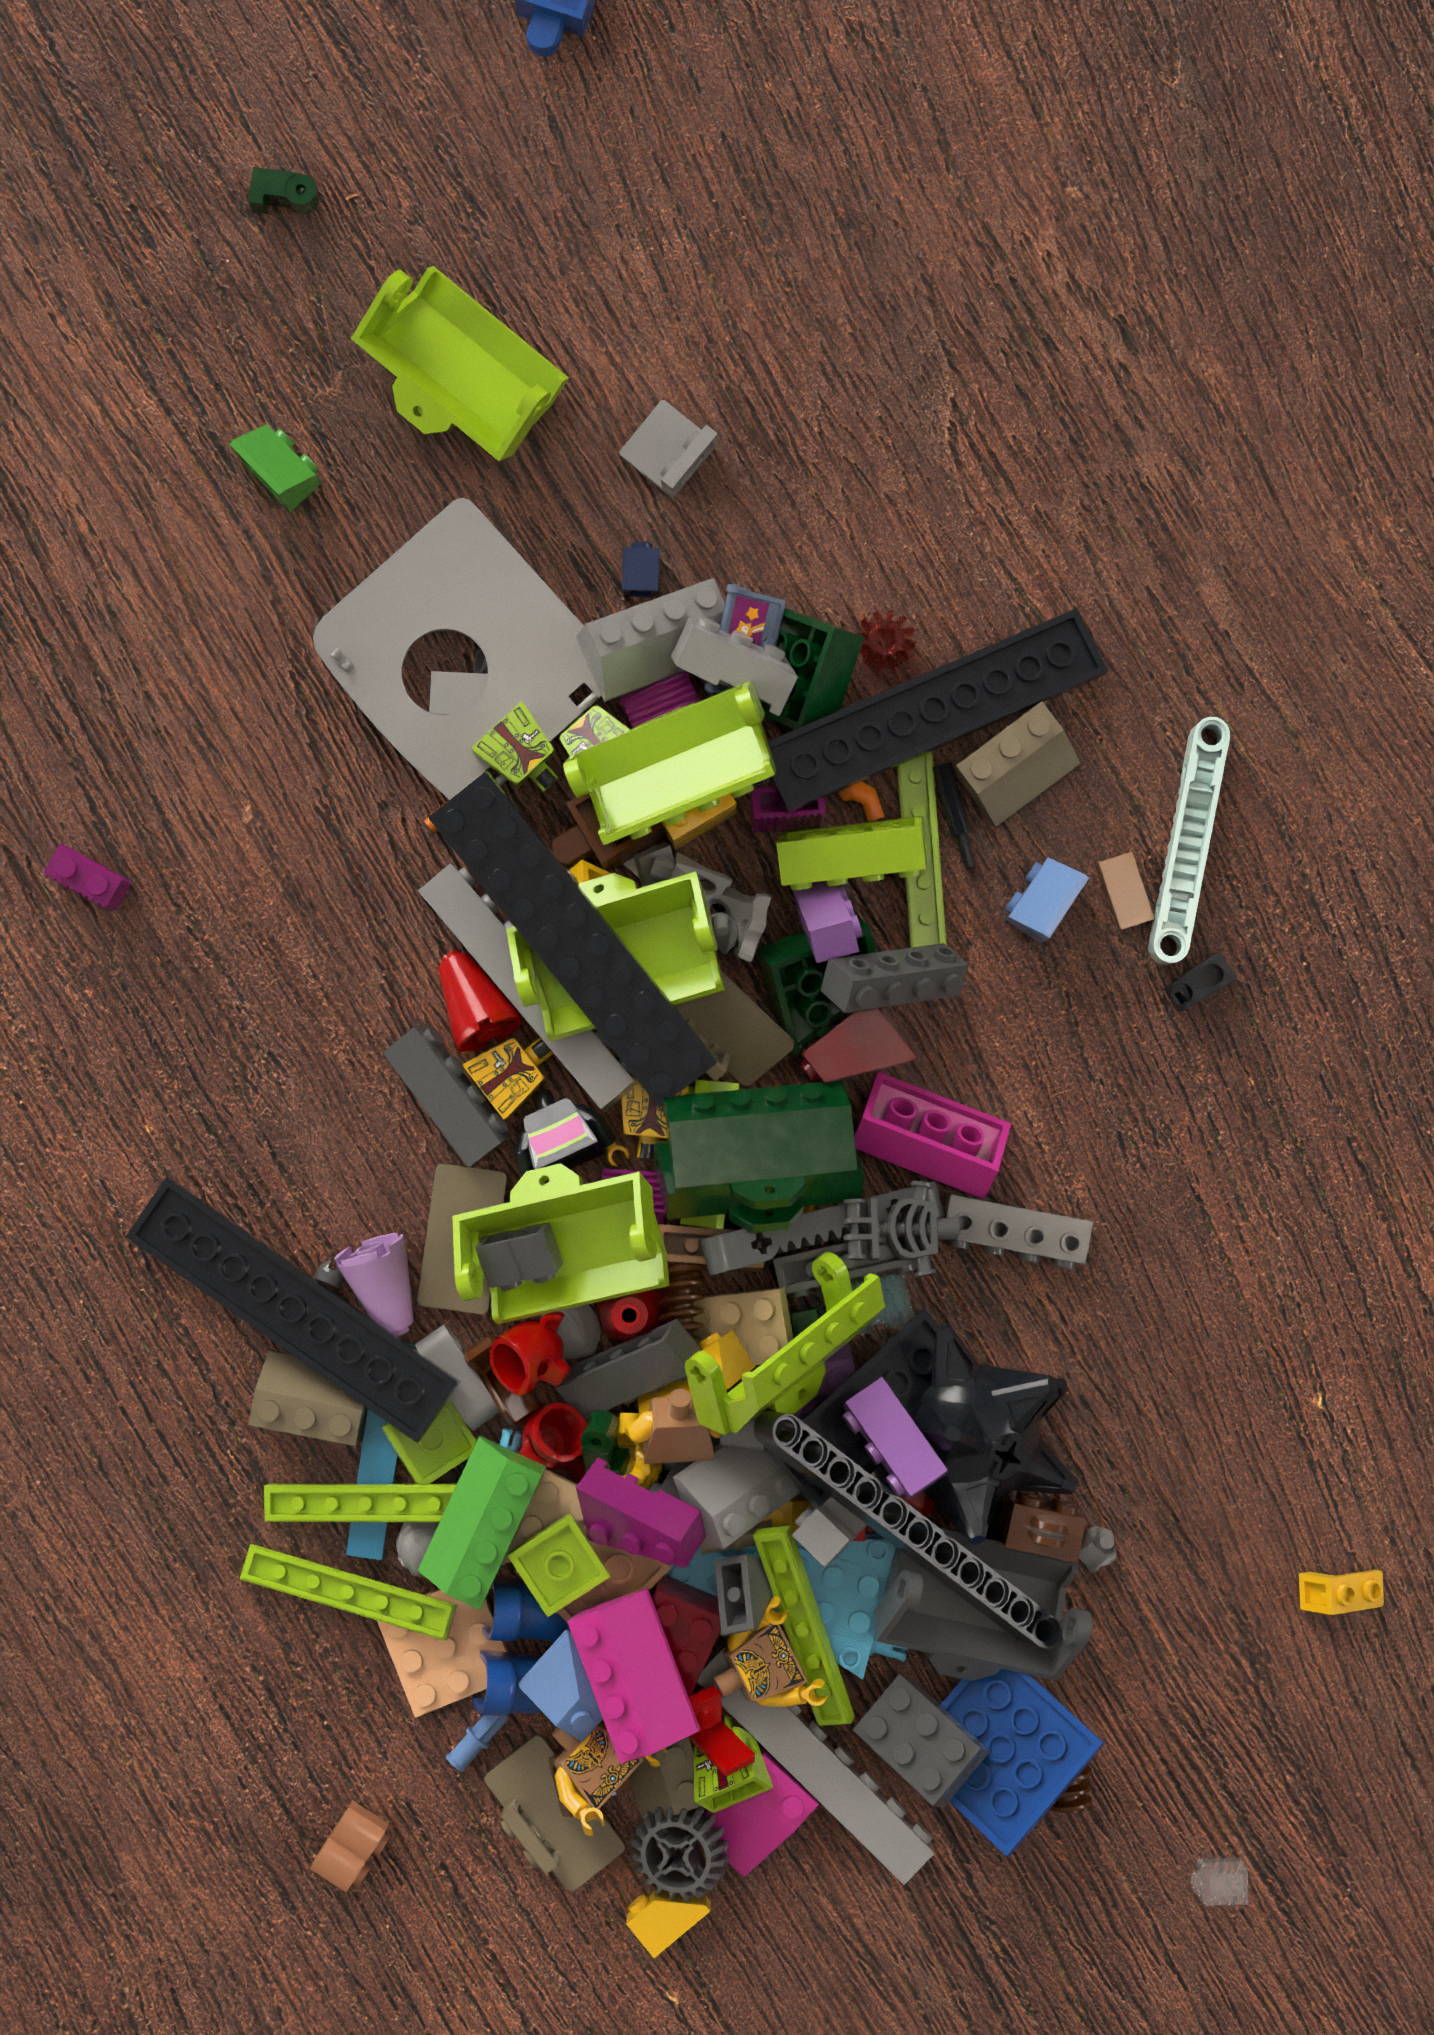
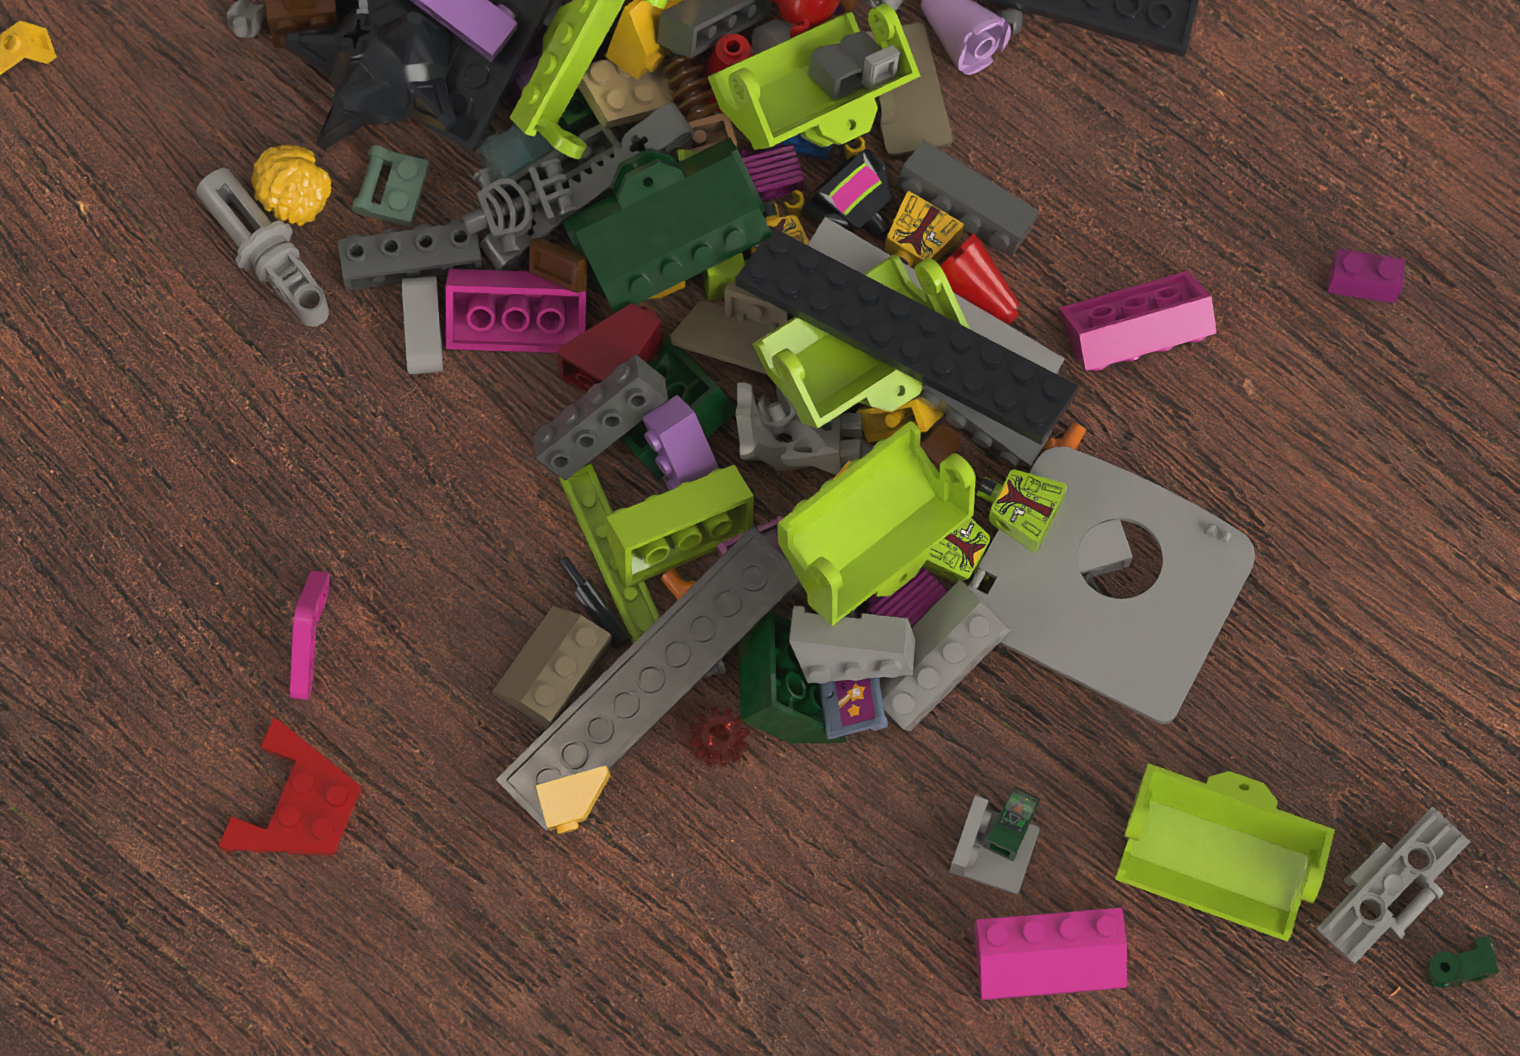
camera: 155 degrees right, 15 degrees down
bright green slope [229,424,321,513] -> none
dark blue brick [622,542,660,598] -> none
medium blue slope [1005,857,1089,944] -> none
medium nougat tile [1097,852,1155,931] -> none
light aqua gear [1148,717,1230,965] -> none
black leg [1163,952,1237,1013] -> none
none -> light grey piece [196,168,329,327]
none -> red wing [218,718,362,856]
none -> yellow hair [251,144,331,226]
none -> dark pink beam [290,570,330,700]
none -> sand green plate [351,145,430,227]
none -> light grey beam [402,276,443,375]
none -> reddish brown tile [529,237,587,294]
none -> yellow slope [536,766,611,834]
none -> light grey tile [861,45,900,90]
none -> dark pink slope [973,908,1127,1000]
none -> leg [984,786,1041,862]
none -> dark pink slope [1059,271,1217,371]
none -> light grey piece [1316,806,1471,965]

